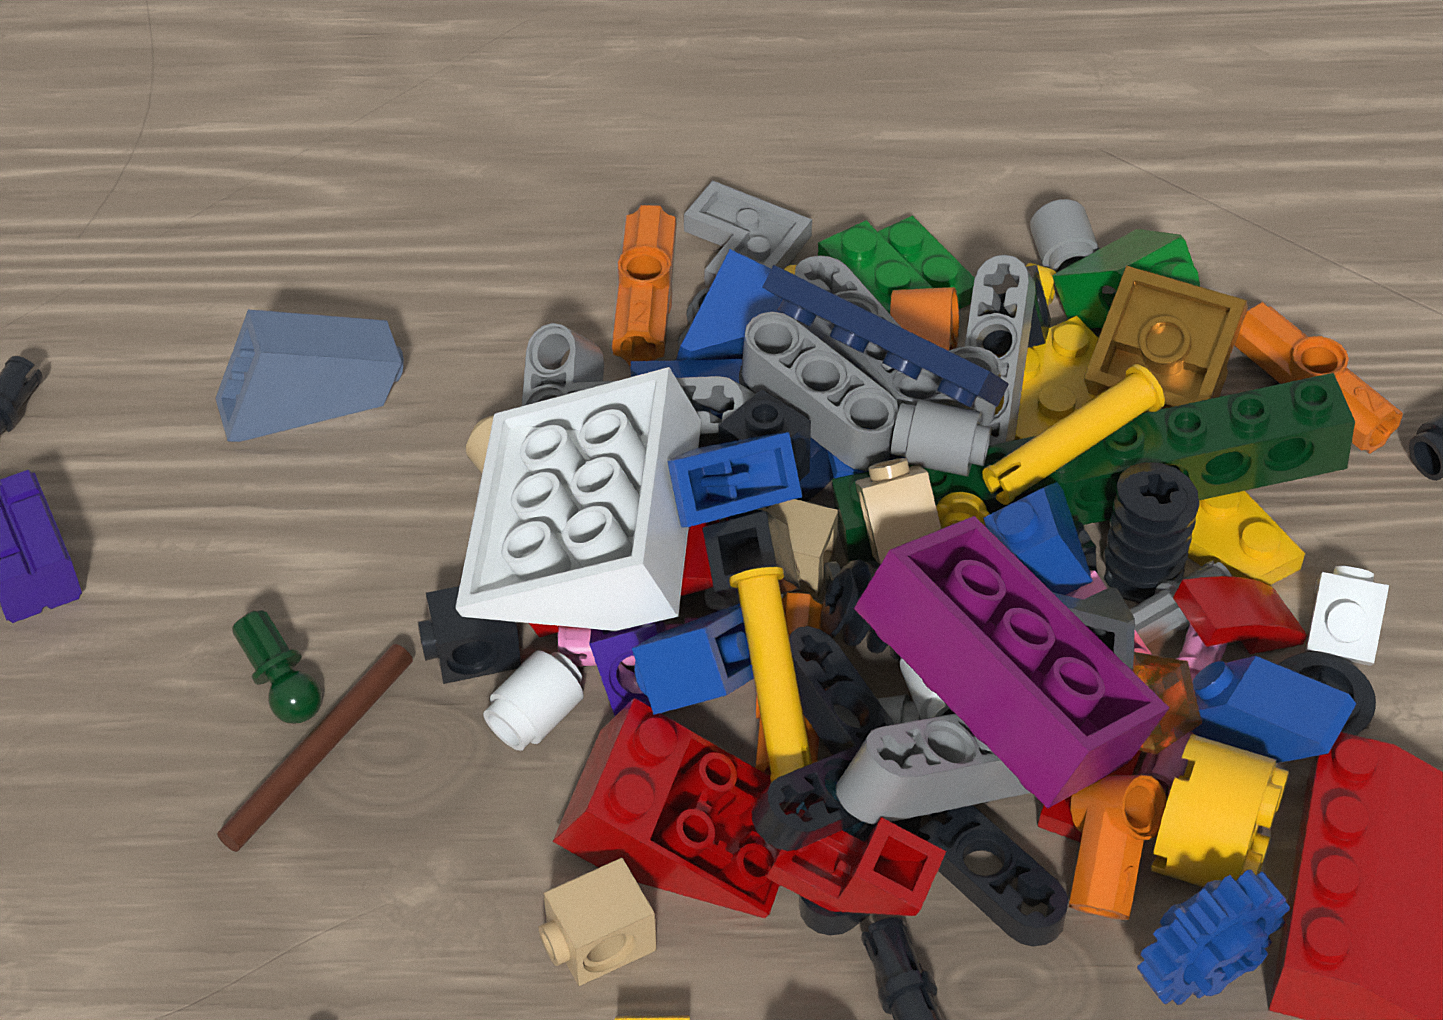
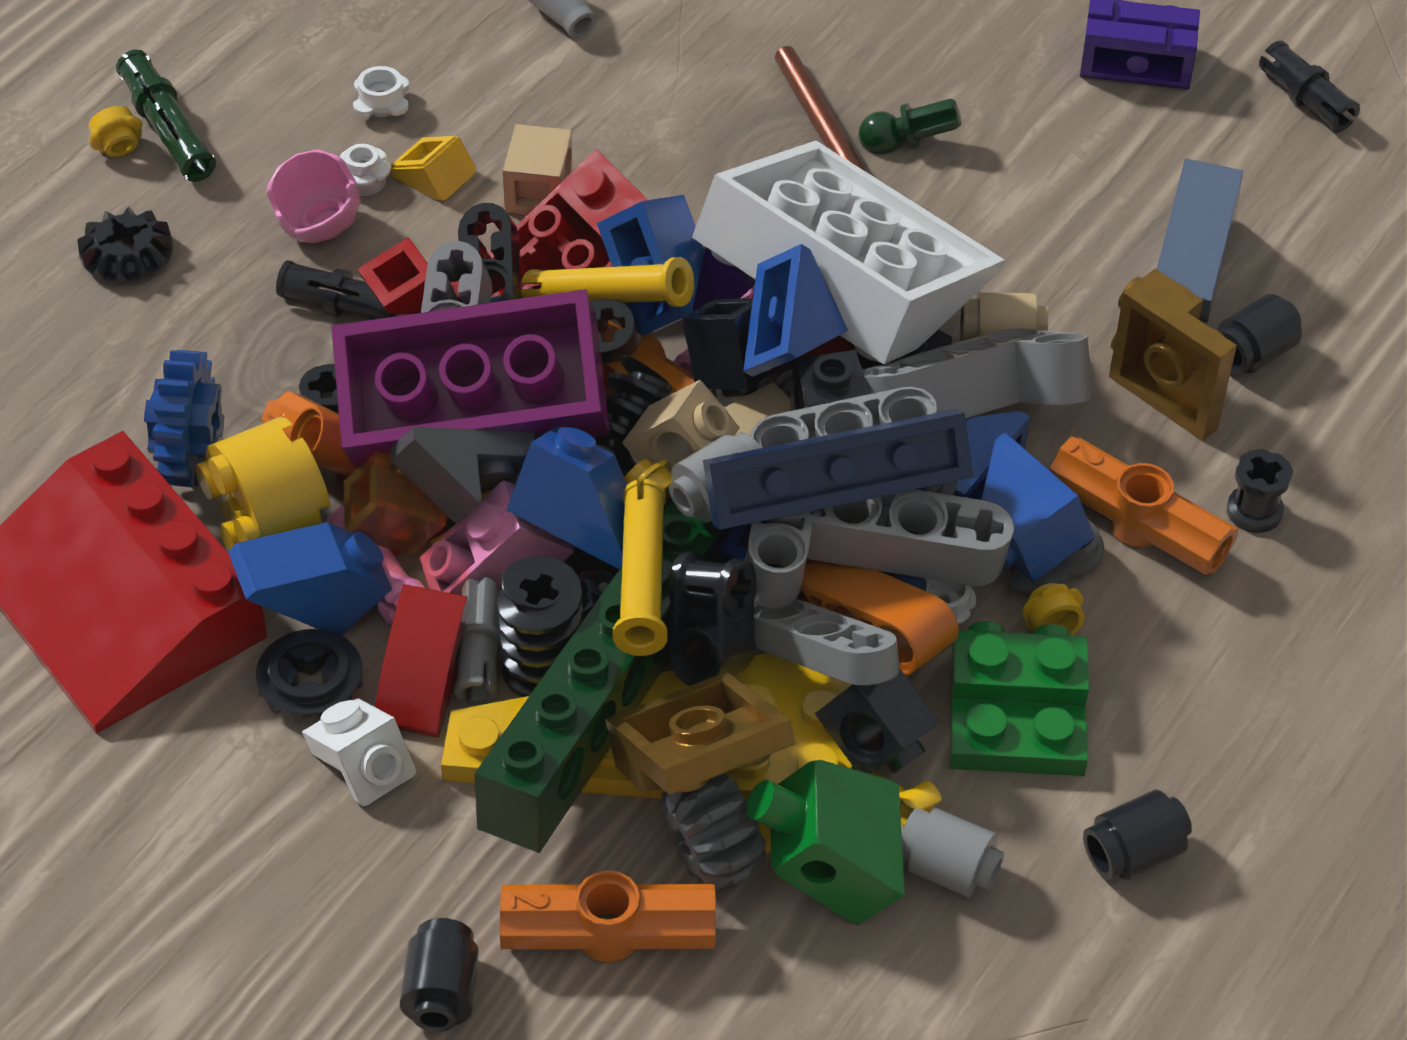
camera: 125 degrees right, 0 degrees up
light grey plate [684,180,812,288] -> none
none -> black piece [668,552,757,686]
none -> black brick [1083,789,1192,880]
none -> pearl gold plate [1109,268,1237,442]
none -> black brick [1218,294,1302,375]
none -> black bush [1227,449,1293,533]

